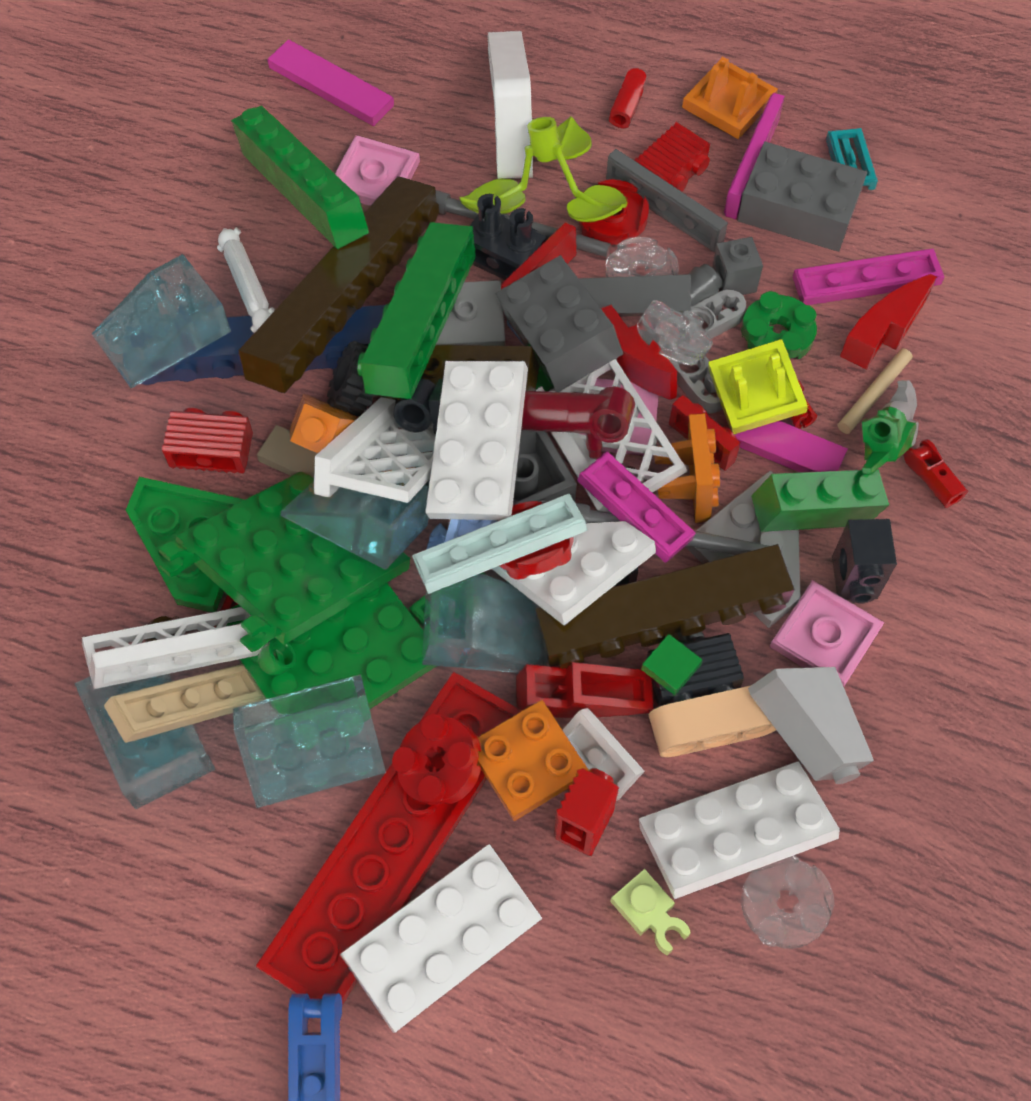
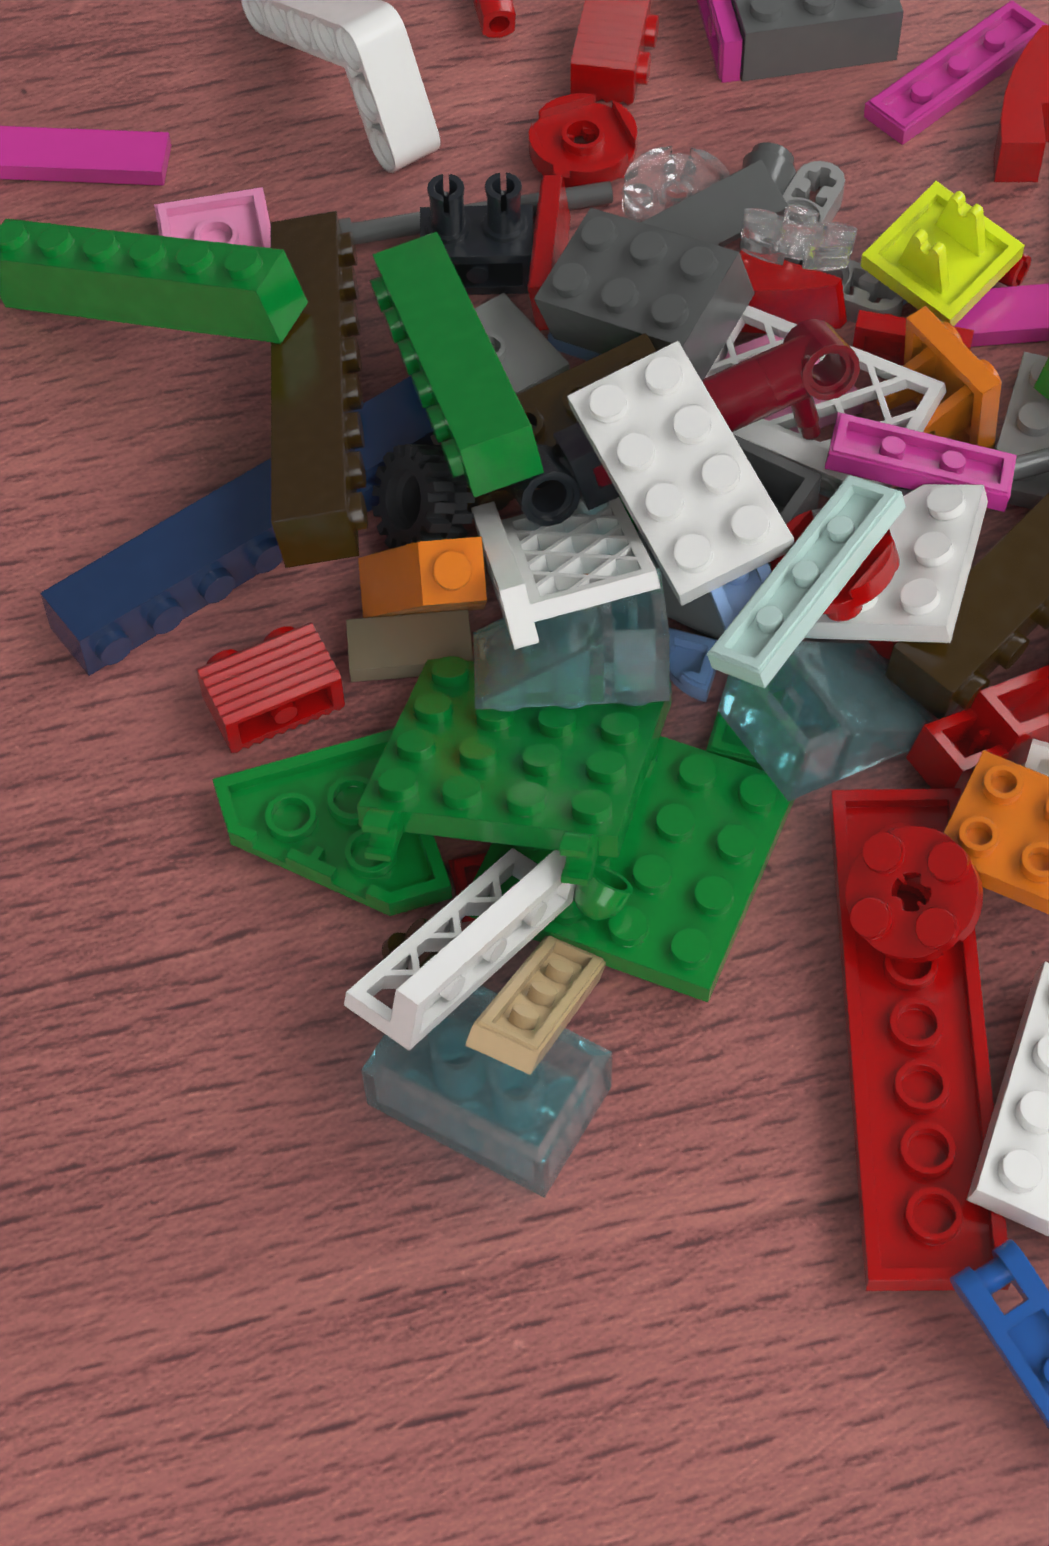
camera: 30 degrees left, 5 degrees down
clear light blue slope [91,254,231,389] -> none
white wheel [217,227,275,333] -> none
clear light blue brick [233,675,386,808] -> none
lime plant [460,116,627,222] -> none
dark grey tile [606,149,728,252] -> none
dark grey brick [712,237,763,295] -> none
green plate [741,291,817,359] -> none

